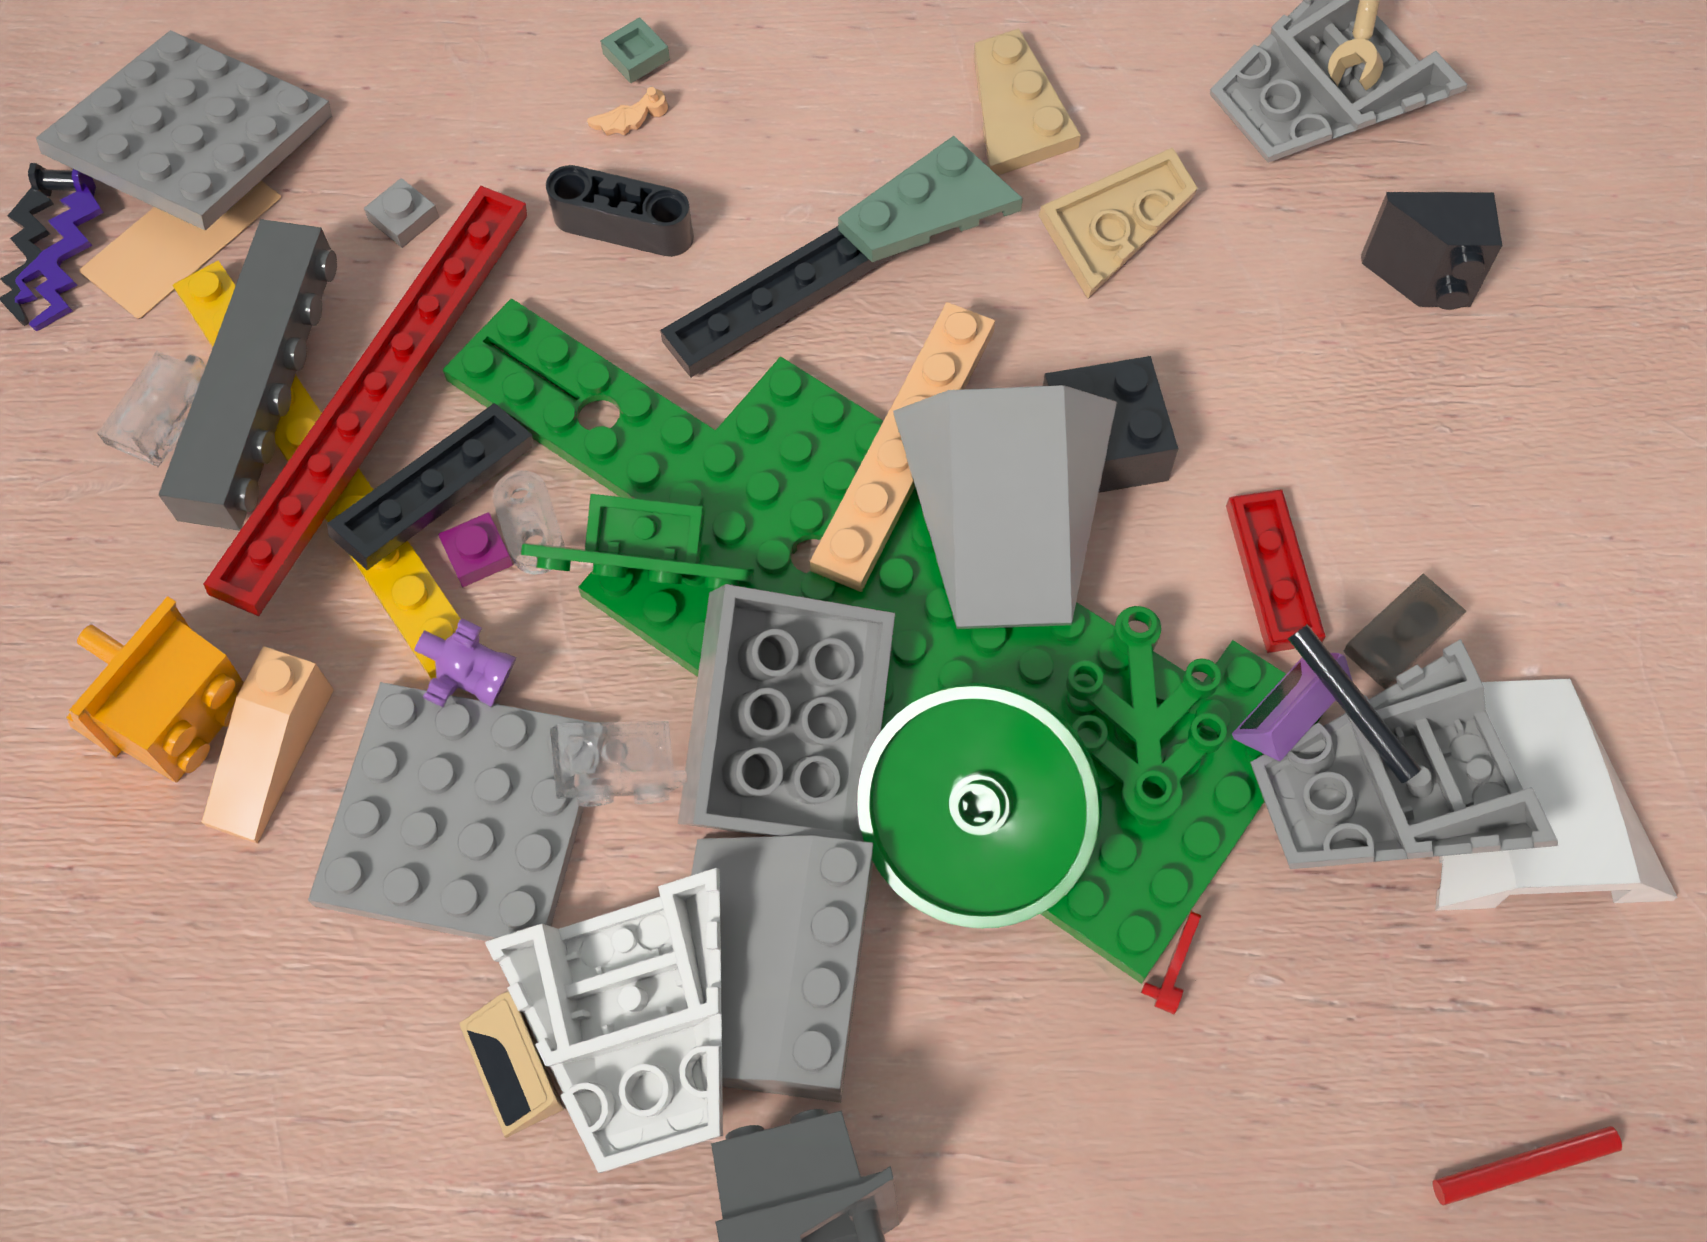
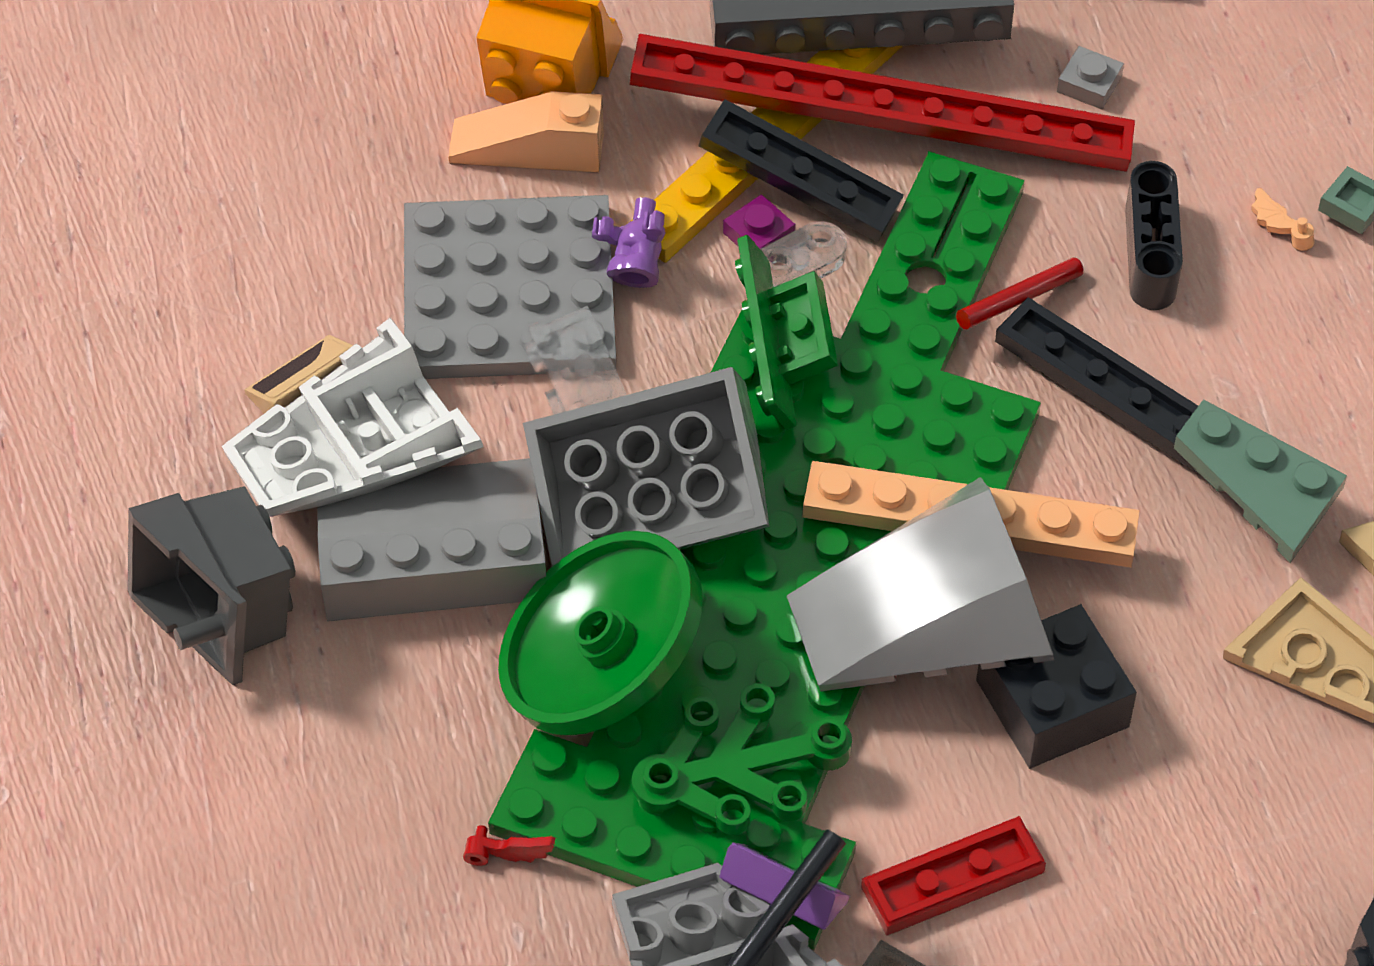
camera: 75 degrees right, 10 degrees down
none -> red bar [956,257,1084,330]

